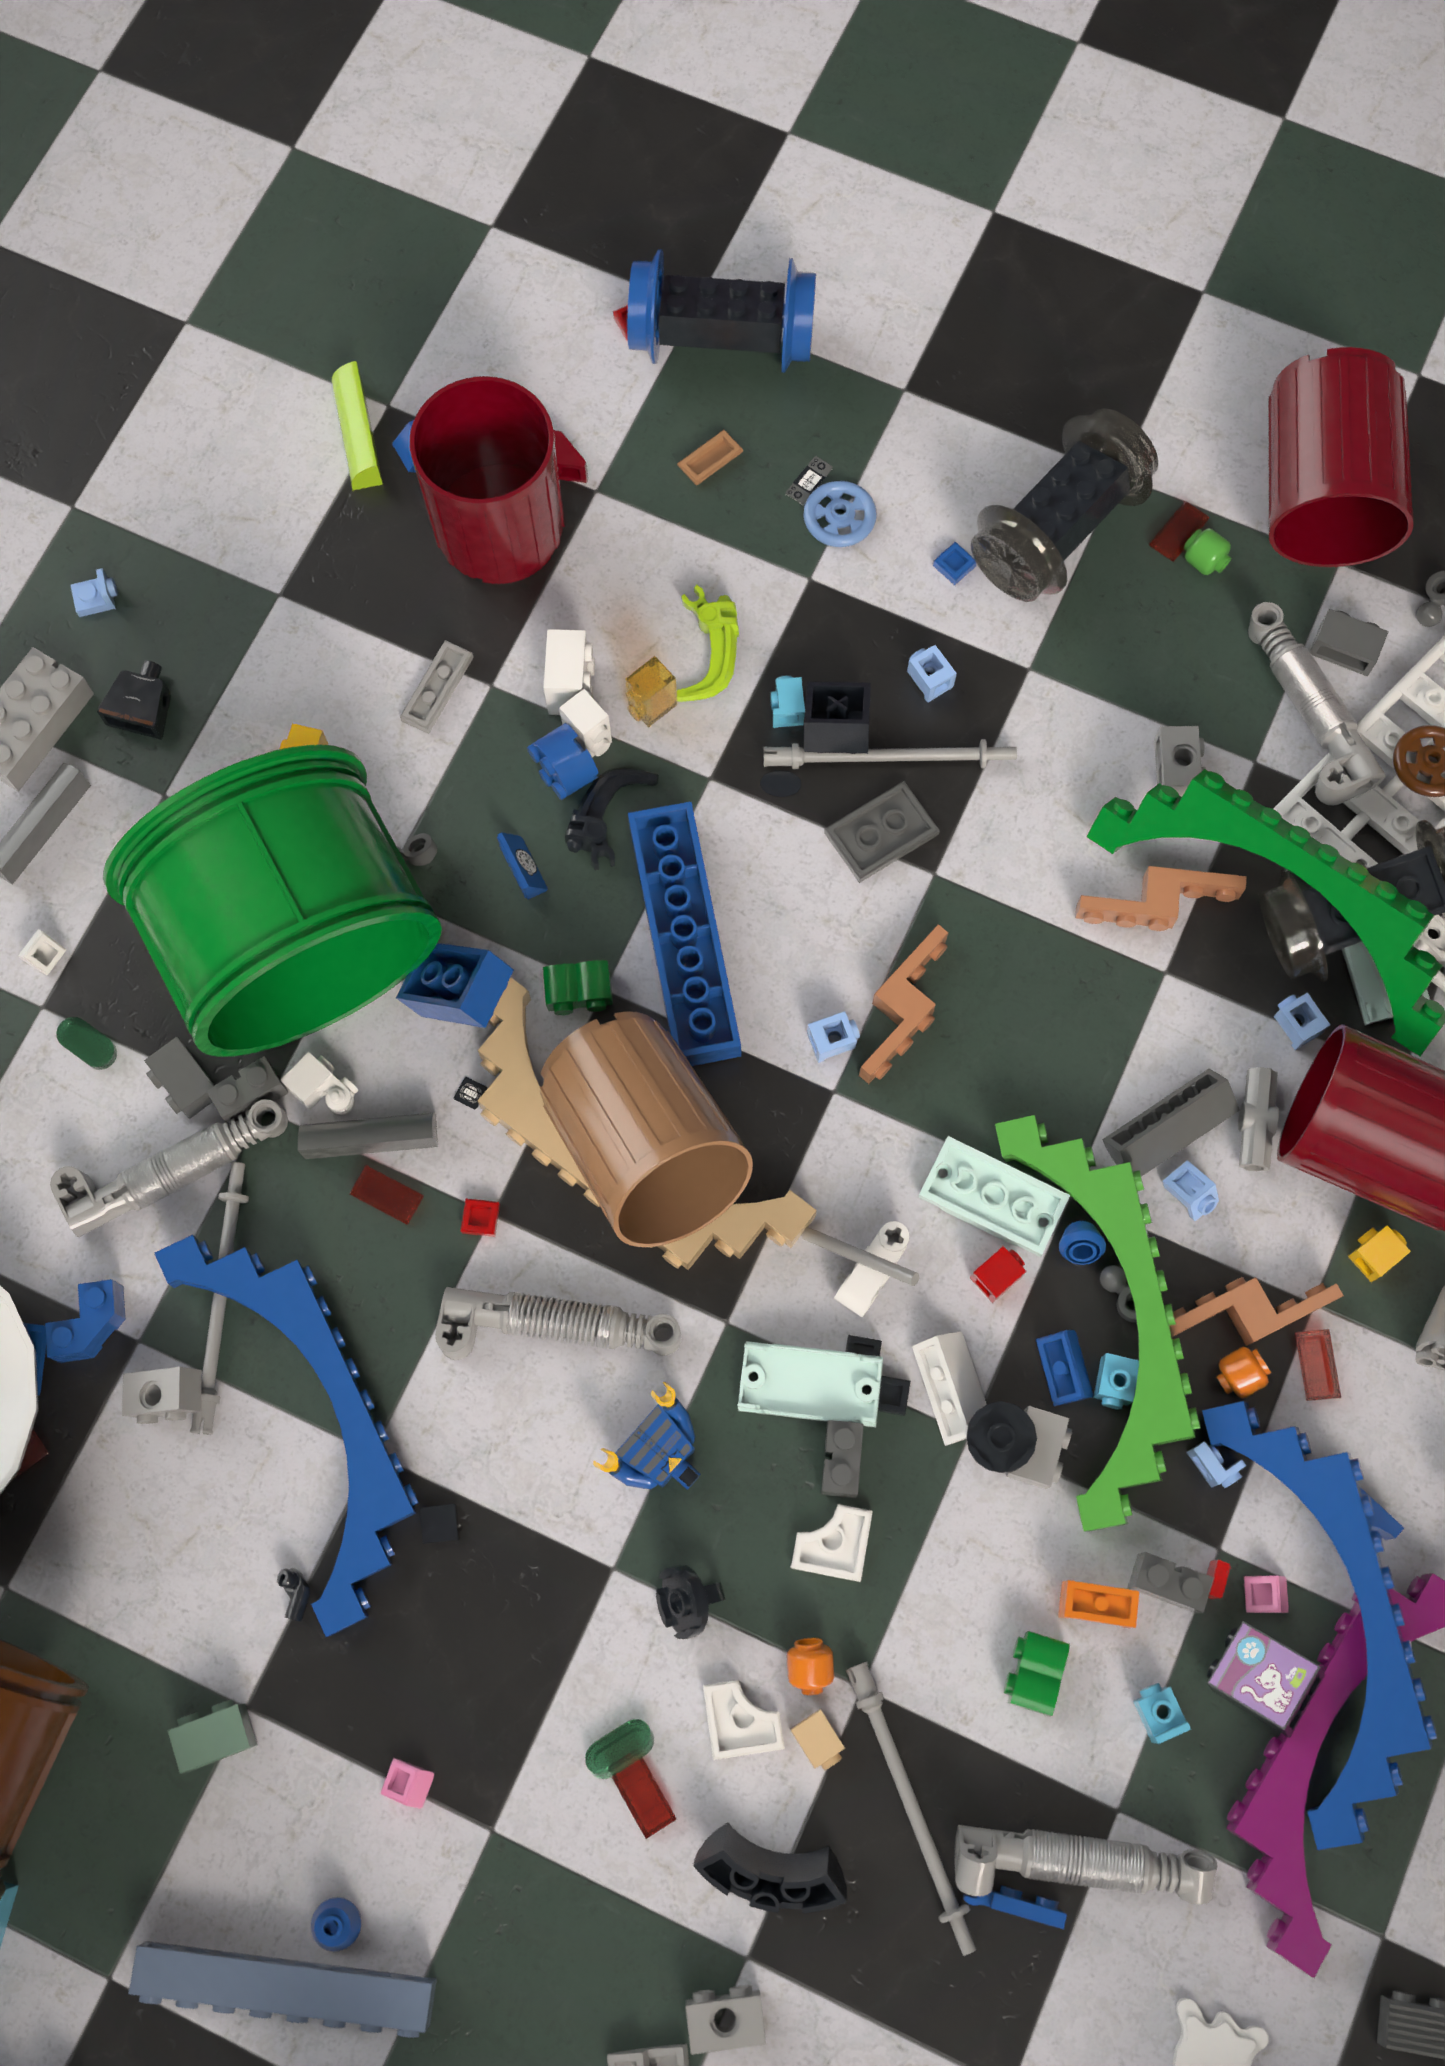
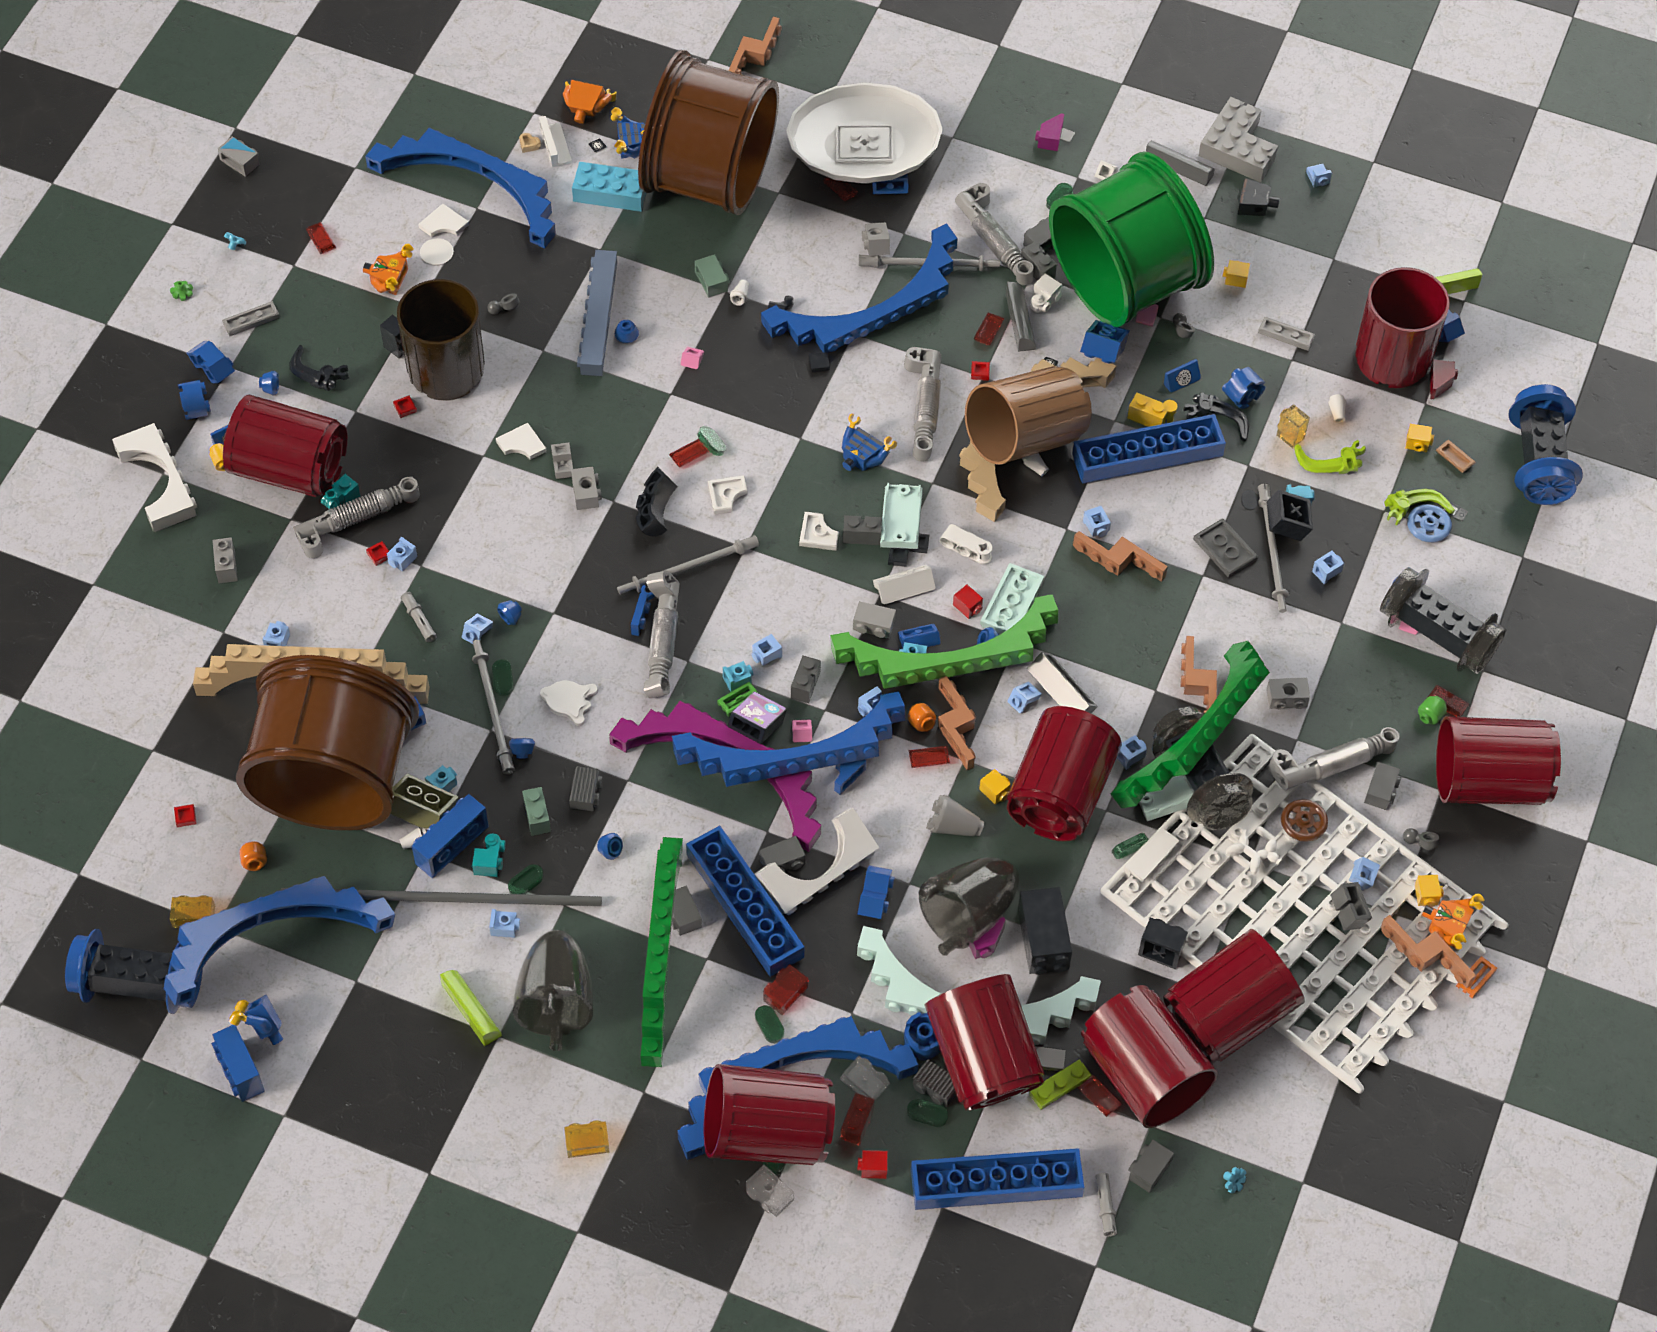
camera: 85 degrees right, 15 degrees down
blue brick [45,1279,126,1363] -> none
white brick [543,629,595,715] -> none
green brick [543,960,613,1015] -> none
white brick [559,689,612,757] -> none
black tile [656,1565,725,1639] -> none
orange head [786,1638,835,1695] -> none
tan brick [790,1709,845,1771] -> none
light grey bar [802,1227,919,1286] -> none
black tile [966,1401,1037,1473] -> none
green brick [1003,1631,1070,1716] -> none
orange panel [1058,1580,1140,1628] -> none
red tile [1206,1560,1231,1599] -> none
none -> bright green tile [717,682,758,717]
none -> white cone [730,280,749,305]
none -> light blue brick [751,634,782,666]
none -> yellow hinge [1127,392,1177,427]
none -> white cone [1328,394,1346,423]
none -> lime piece [1384,489,1455,525]
none -> yellow brick [1405,423,1434,452]

